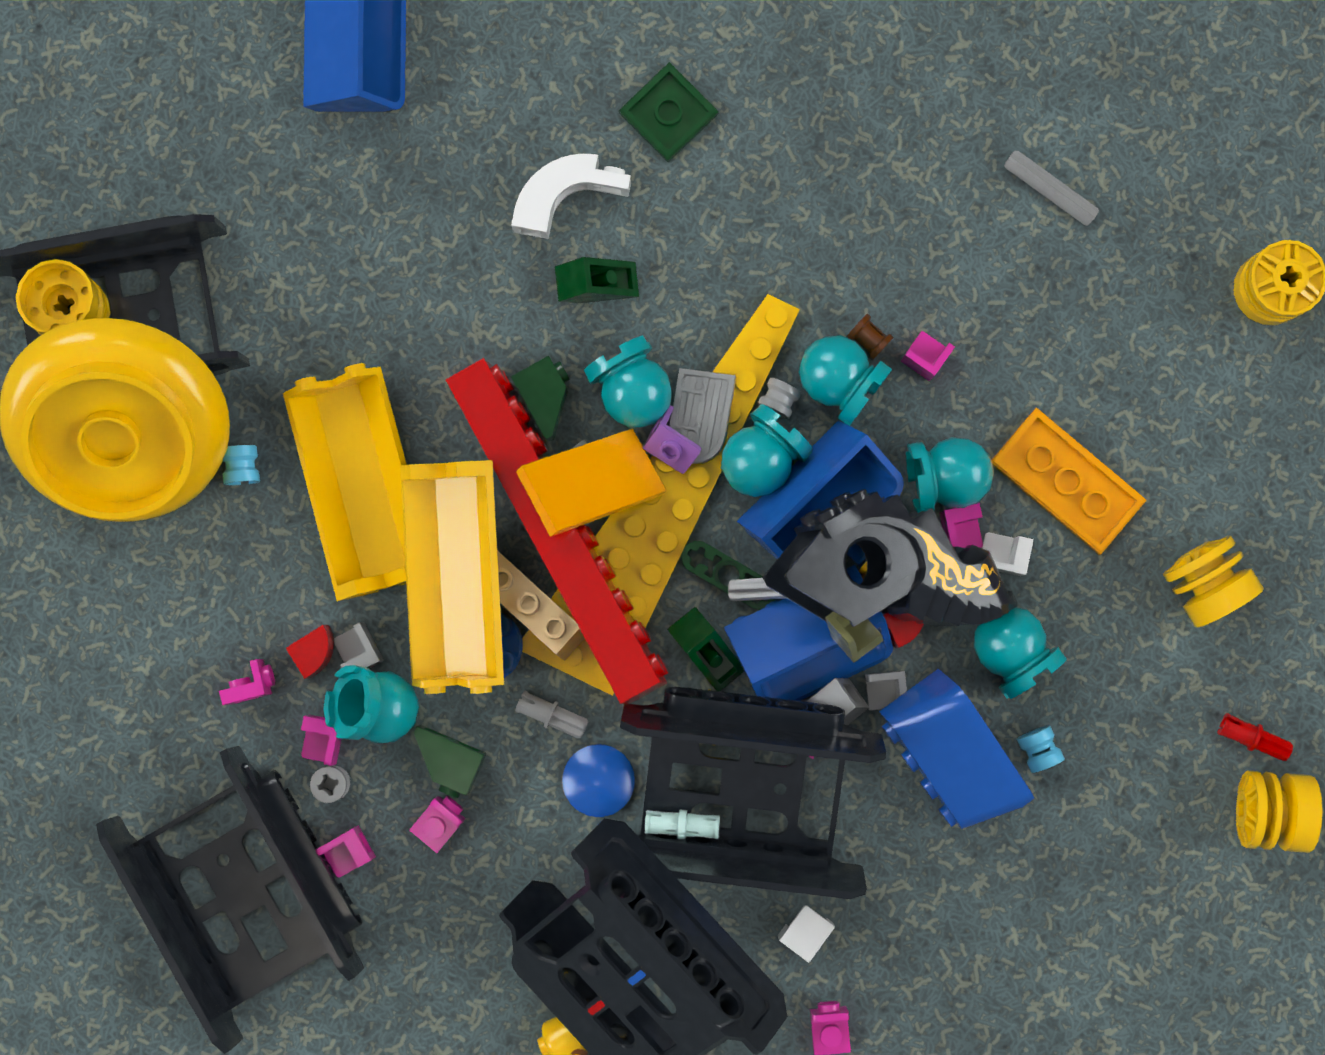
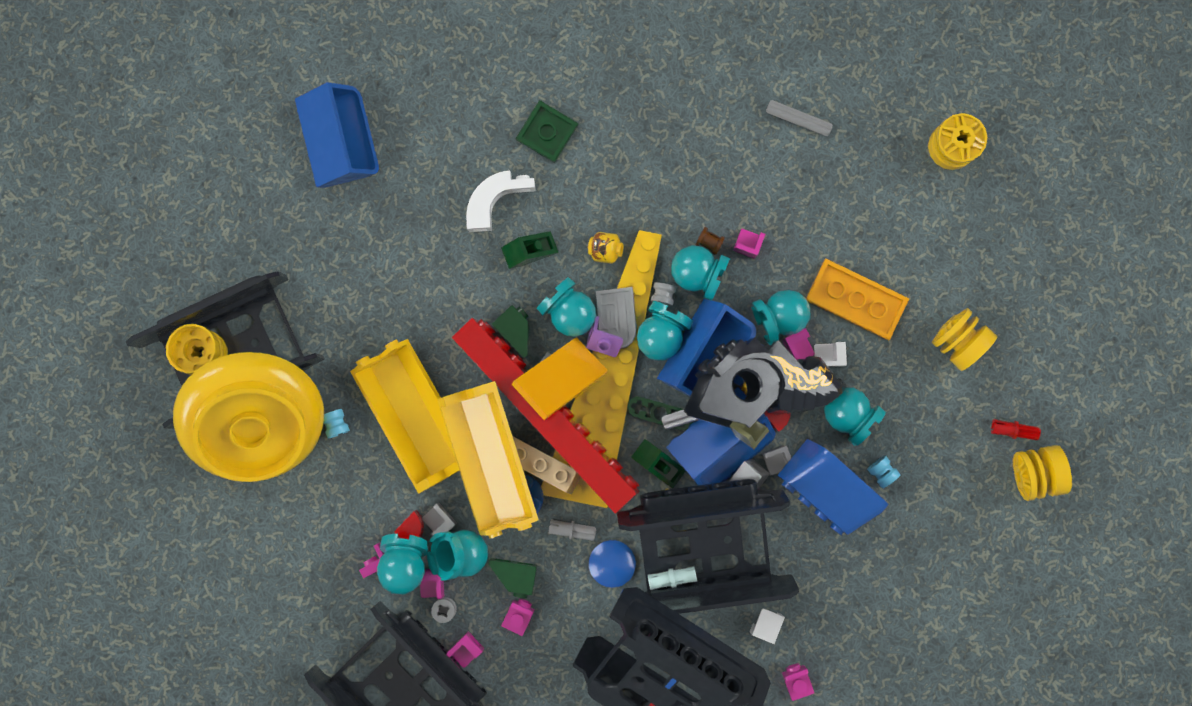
camera: 15 degrees left, 0 degrees up
none -> teal tile [377,534,428,595]
none -> yellow head [588,232,624,264]

